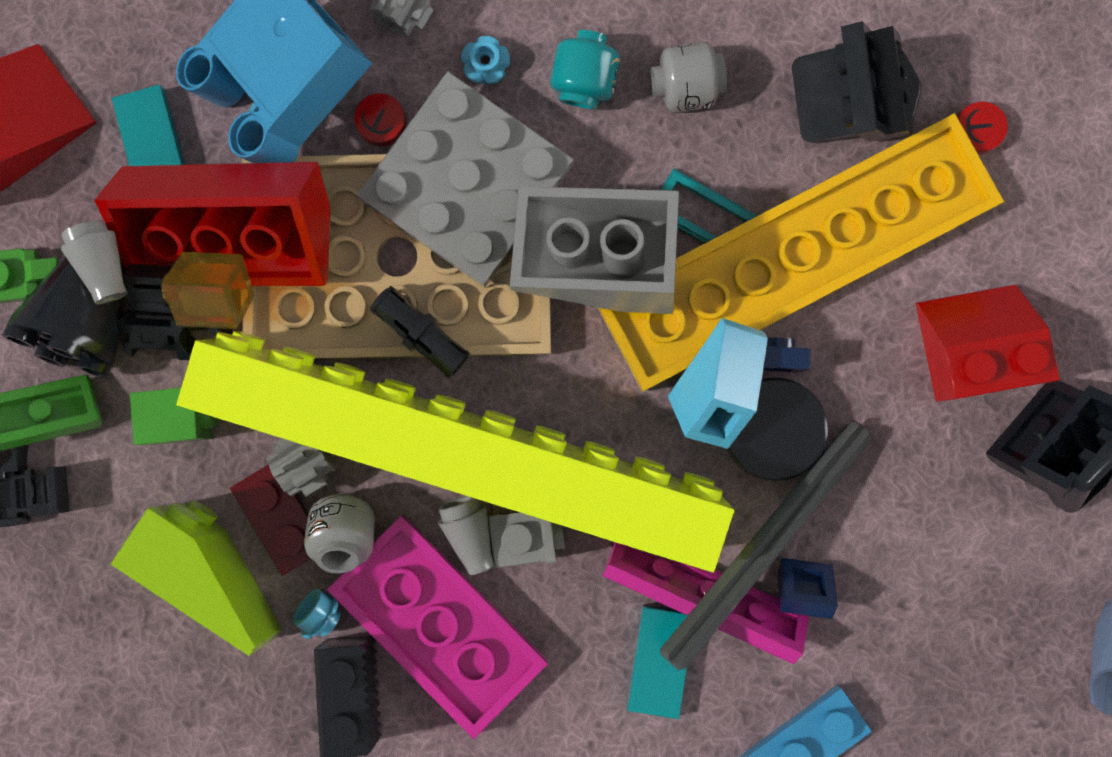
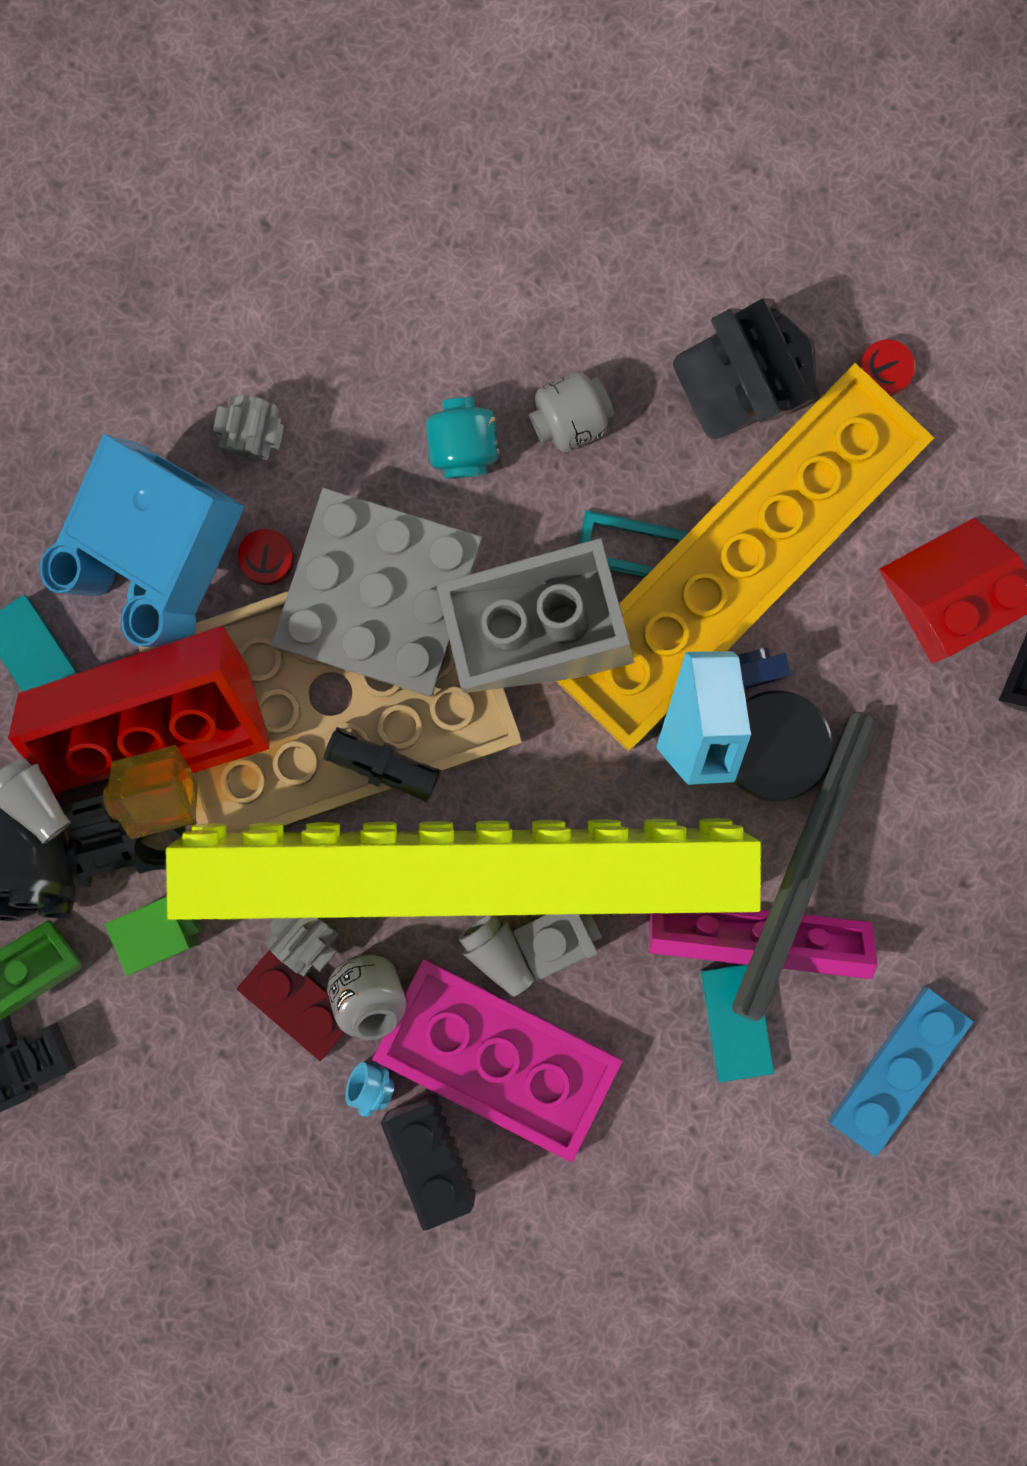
camera: 20 degrees left, 0 degrees up
lime slope [110,500,282,656] -> none
medium azure plate [461,36,510,85] -> none
dark blue plate [778,558,838,619] -> none

